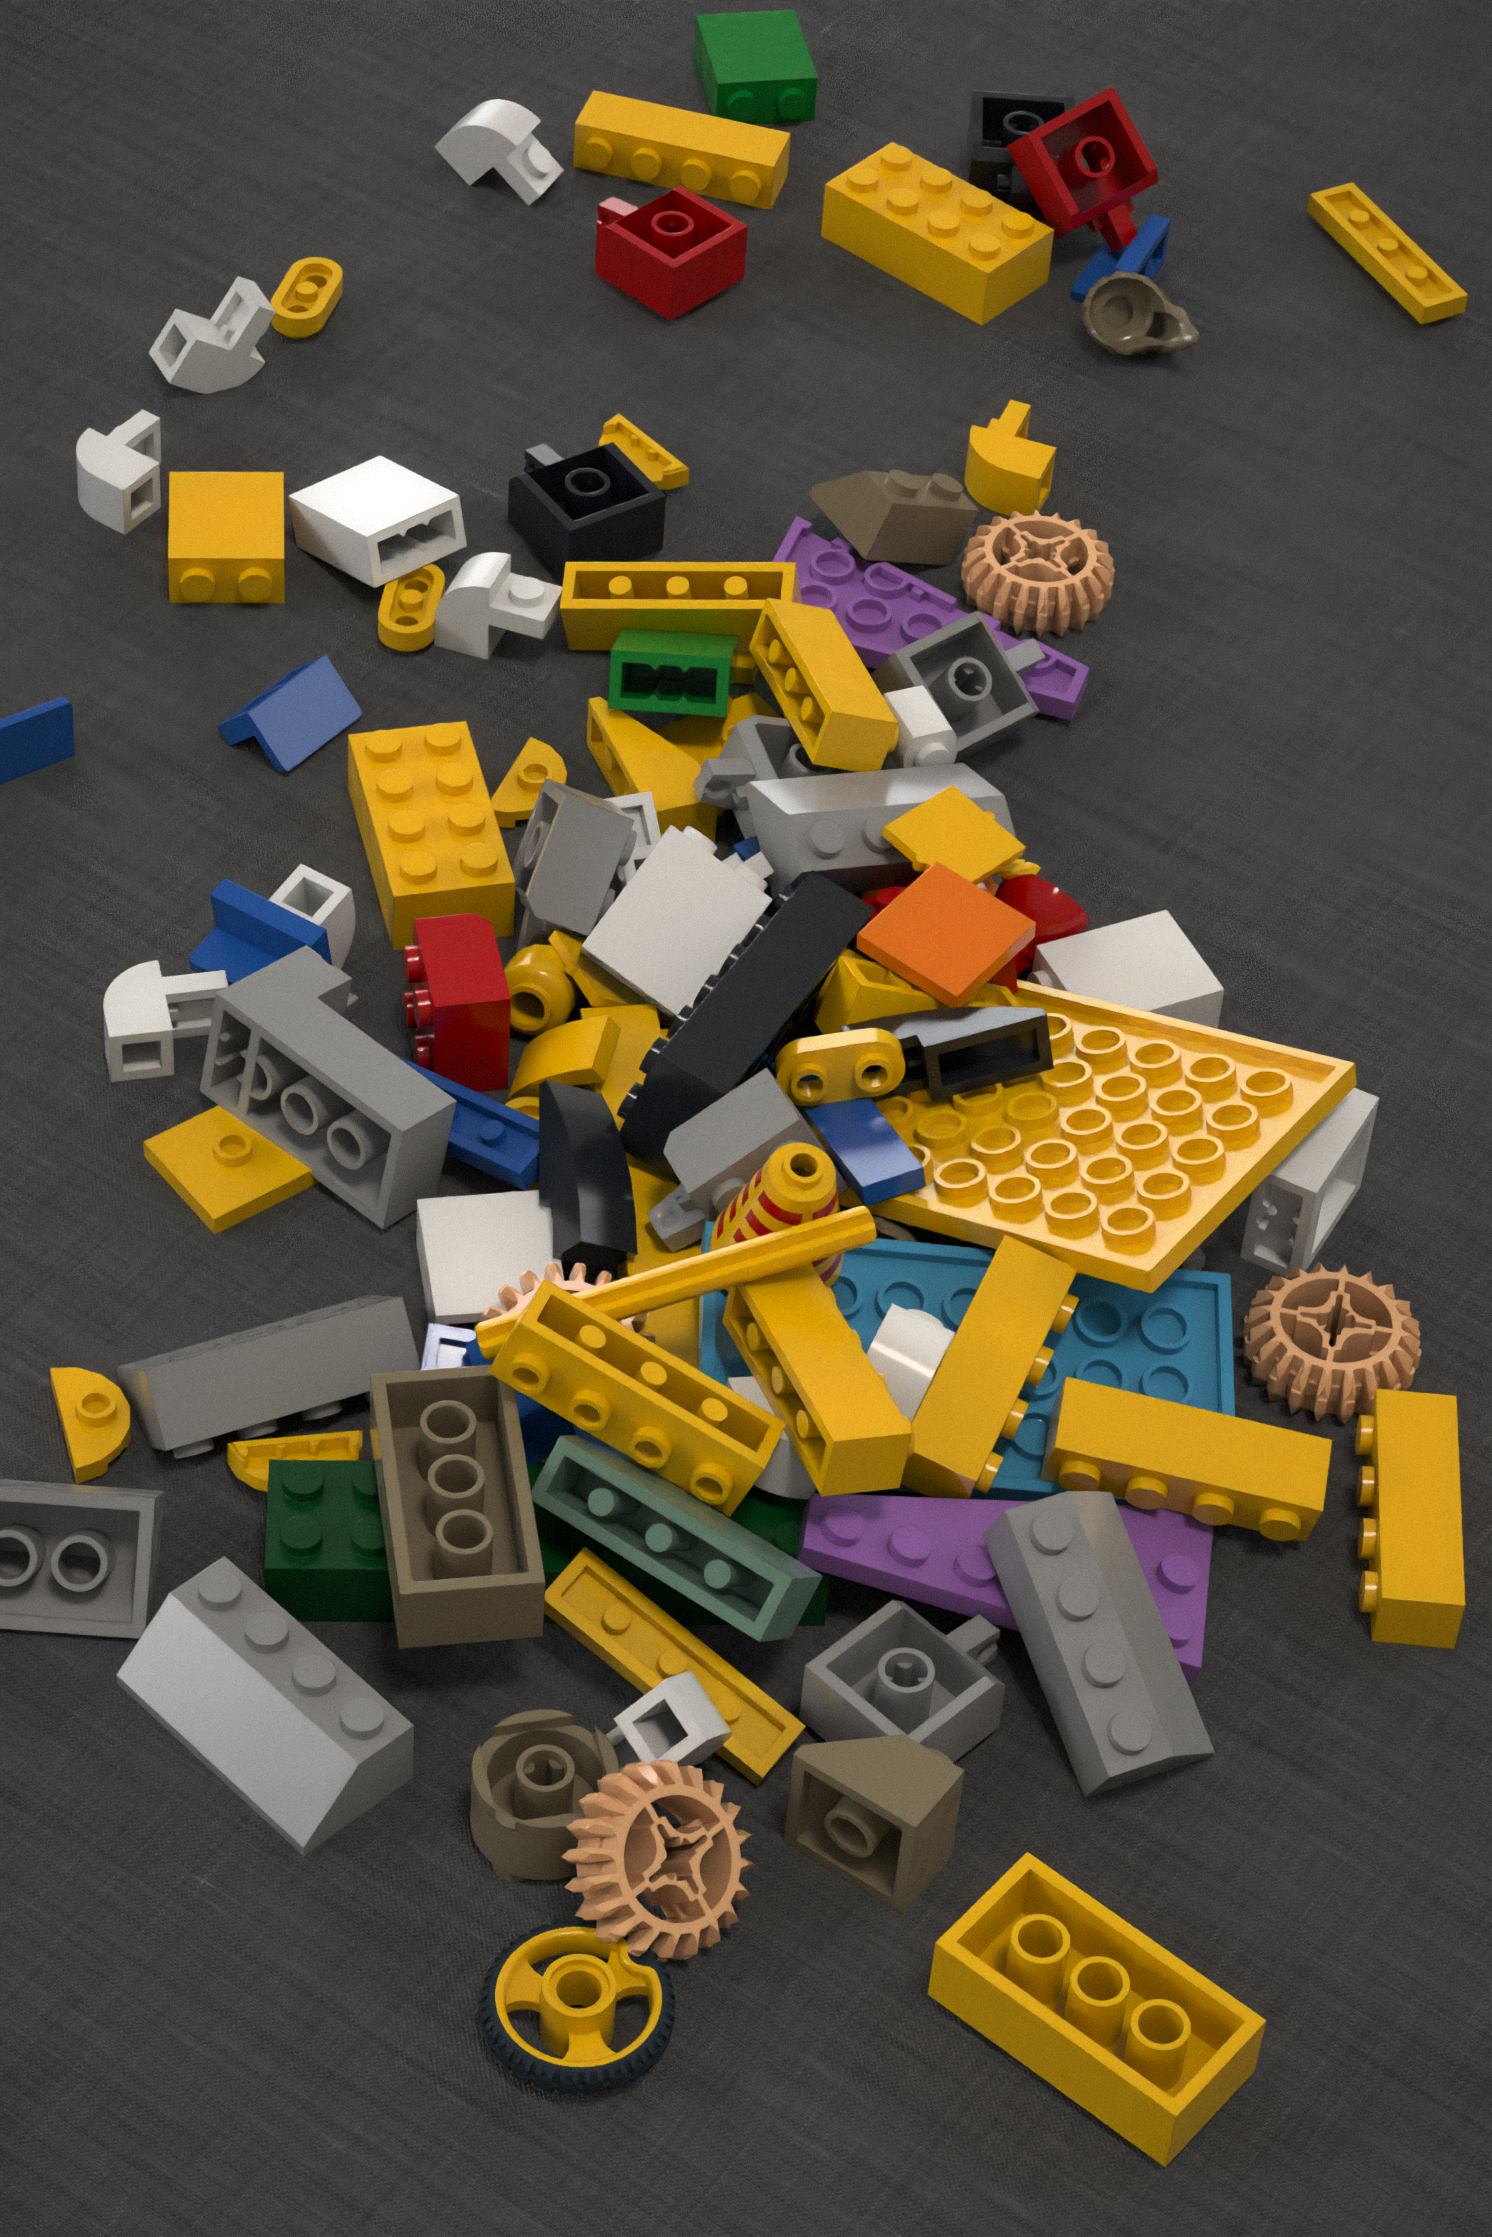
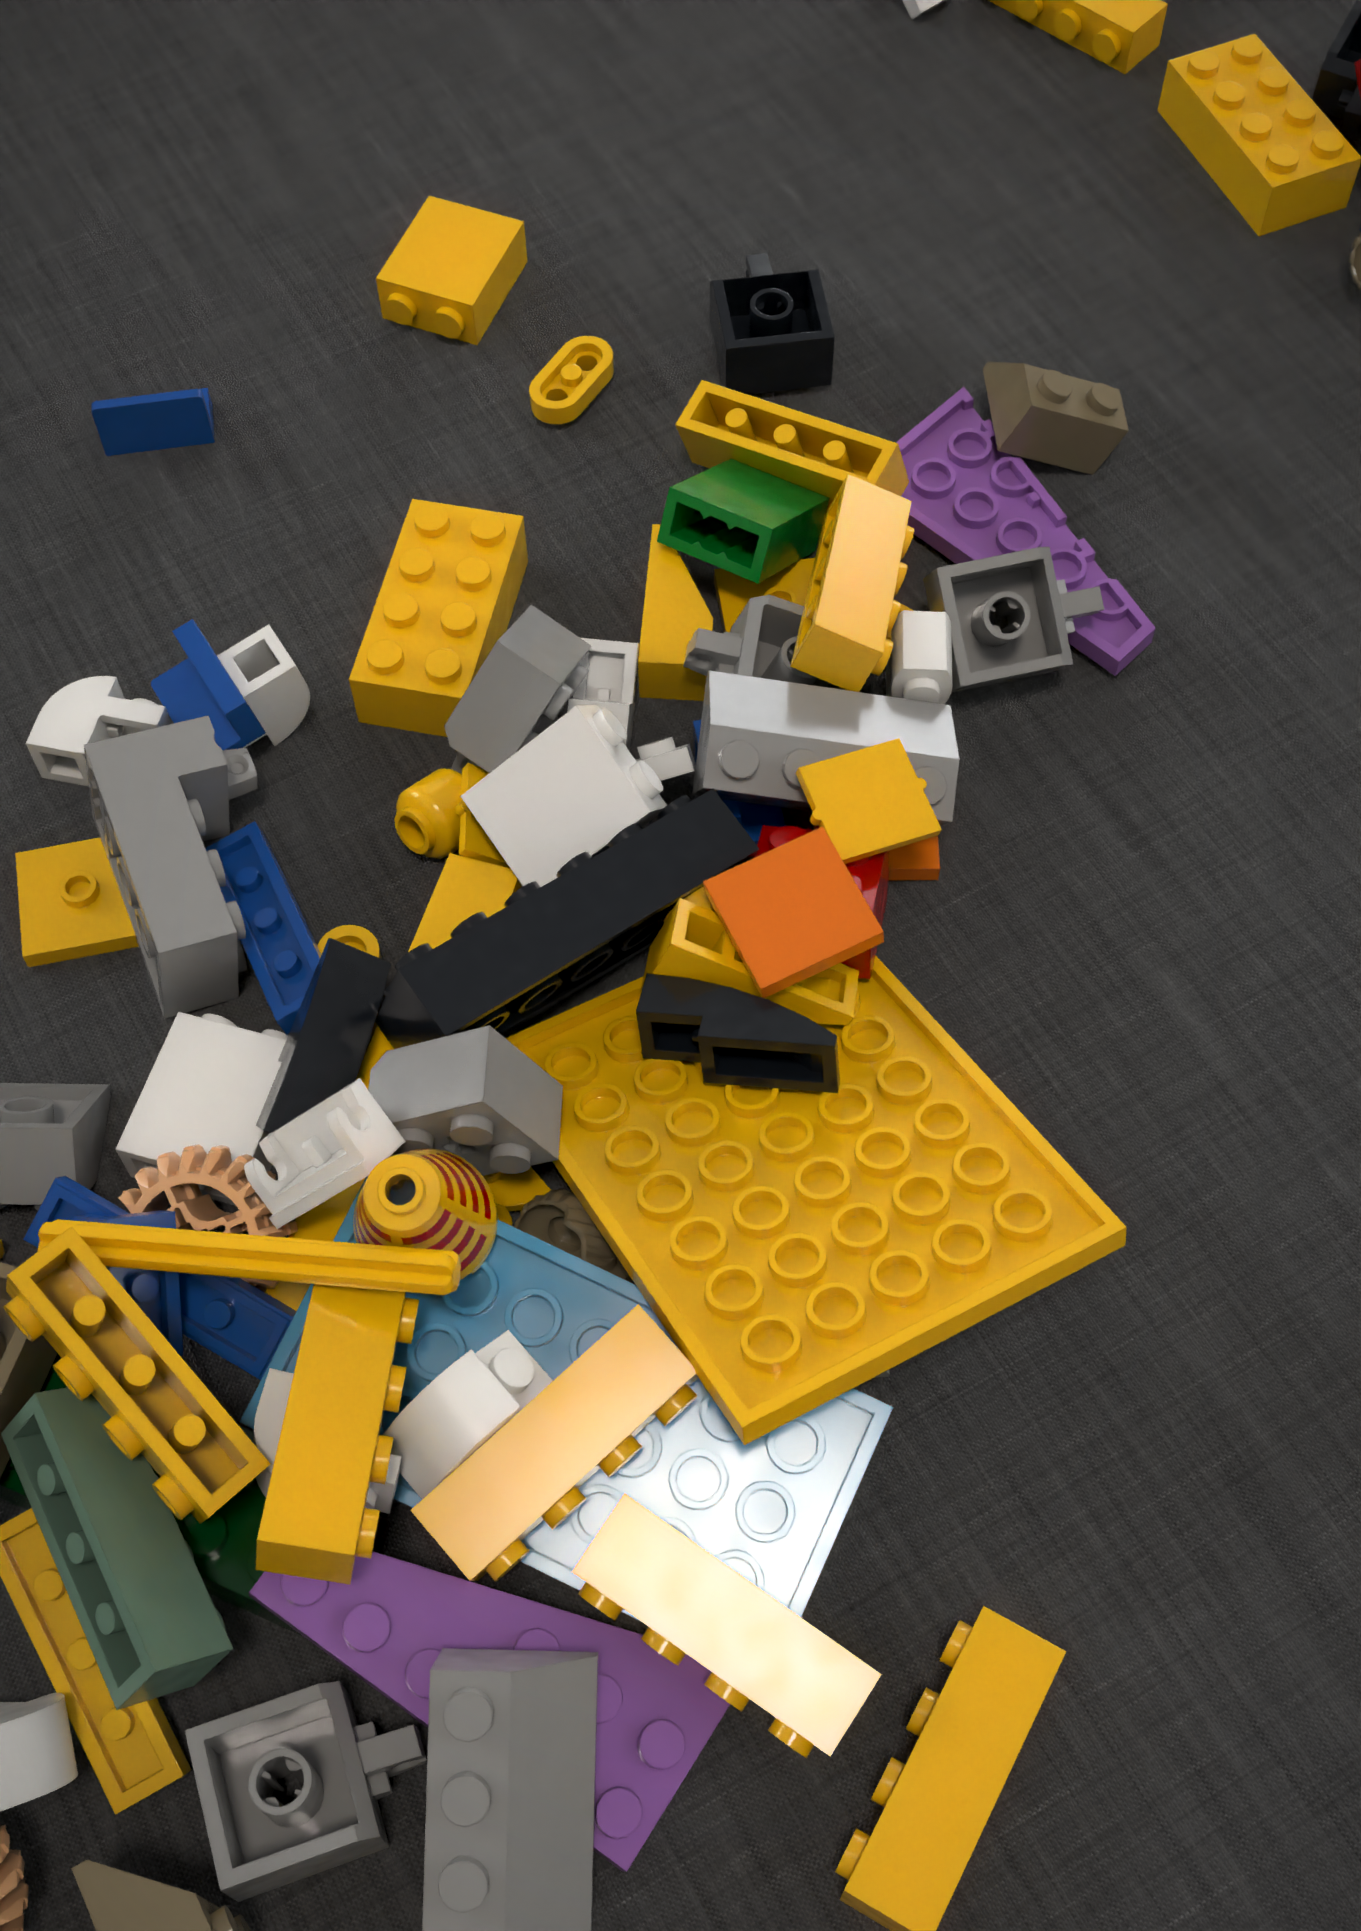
camera: 30 degrees right, 15 degrees up
white brick [76,409,161,535] -> none
white brick [149,276,276,394] -> none
blue panel [217,655,362,773] -> none
yellow plate [271,257,343,339] -> none
white brick [288,456,467,588] -> none
red hinge [402,913,511,1092] -> none
white brick [434,552,562,660] -> none
yellow plate [491,737,568,828] -> none
yellow slope [507,1015,621,1101] -> none
red hinge [595,185,748,321] -> none
yellow plate [598,413,689,490] -> none
blue tile [770,1062,926,1206] -> none
yellow plate [774,1028,905,1106] -> none
light nougat gear [961,509,1115,638] -> none
yellow brick [965,399,1056,516] -> none
red hat [994,859,1090,977] -> none
white brick [1027,910,1225,1029] -> none
white window [1240,1088,1379,1277] -> none
light nougat gear [1242,1261,1421,1424] -> none
none -> white hinge [244,1078,406,1229]

